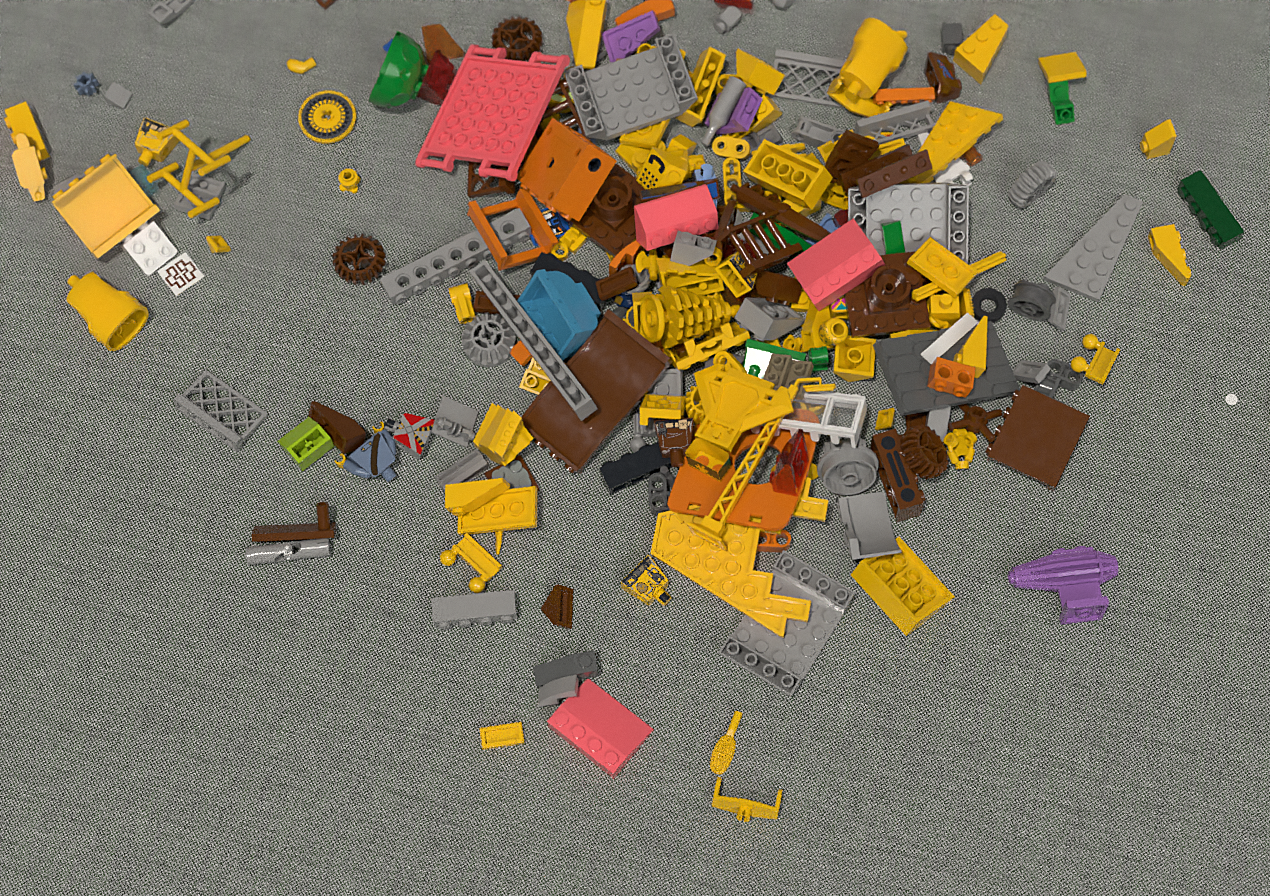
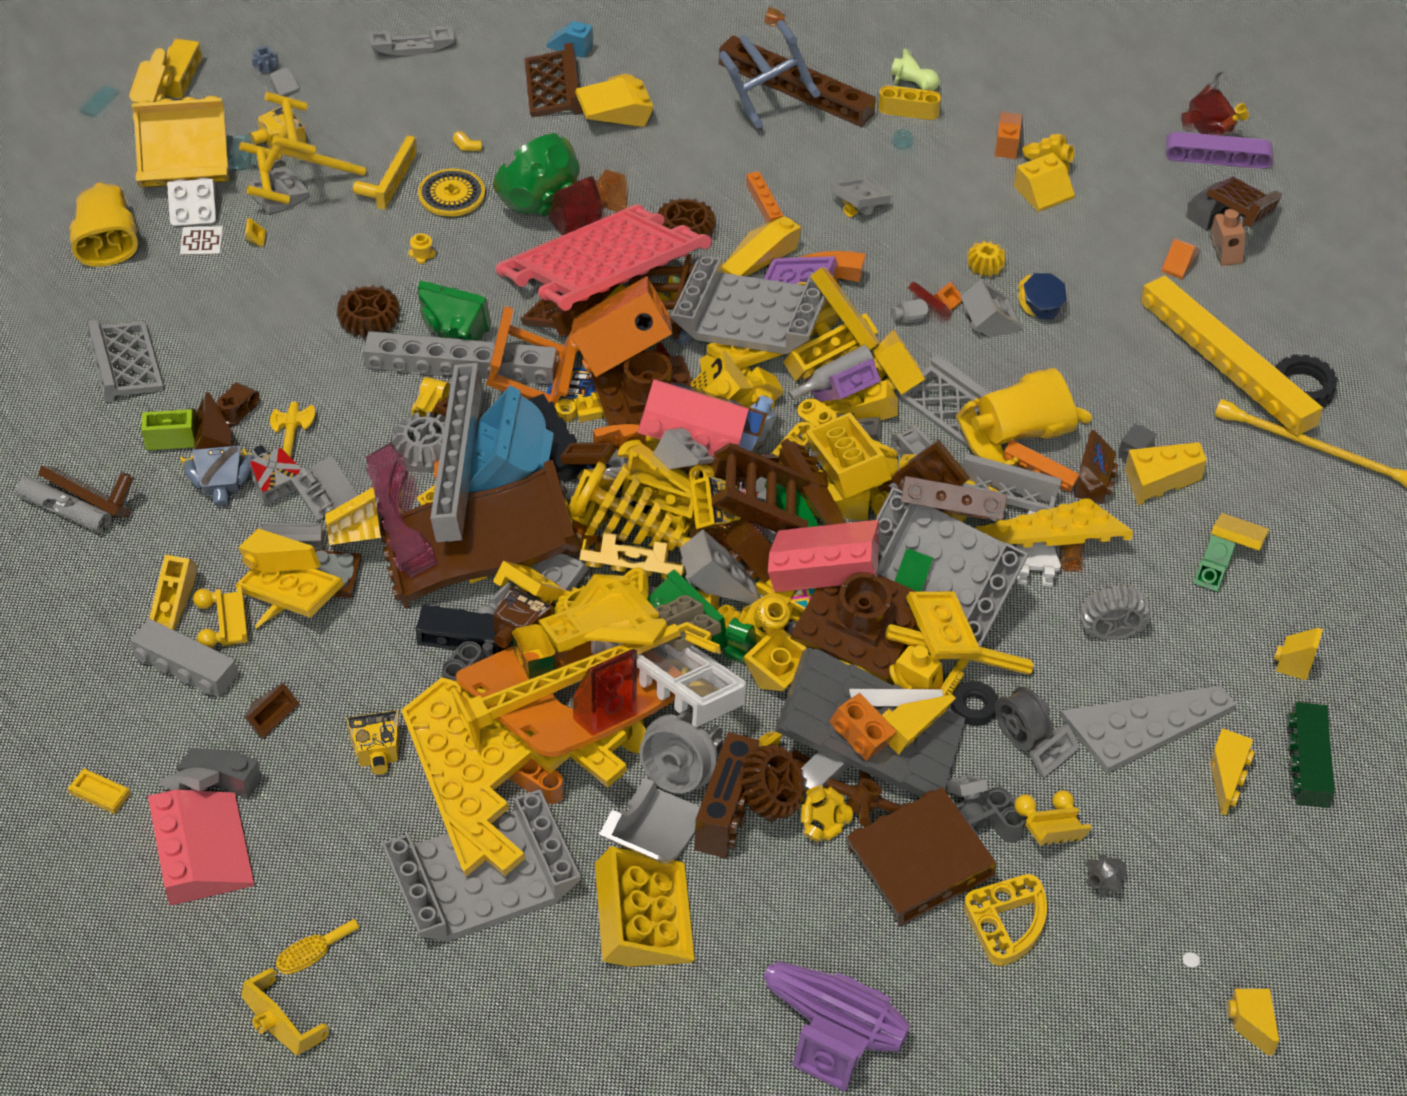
camera: 30 degrees right, 20 degrees down
none -> yellow slope [149,554,198,631]
none -> reddish brown piece [217,382,260,427]
none -> yellow piece [270,402,316,457]
none -> yellow piece [353,135,417,210]
none -> clear pink arch [365,442,437,578]
none -> green piece [417,280,491,341]
none -> yellow slope [810,267,881,350]
none -> yellow beam [964,874,1047,966]
none -> flat silver rock [1085,854,1127,897]

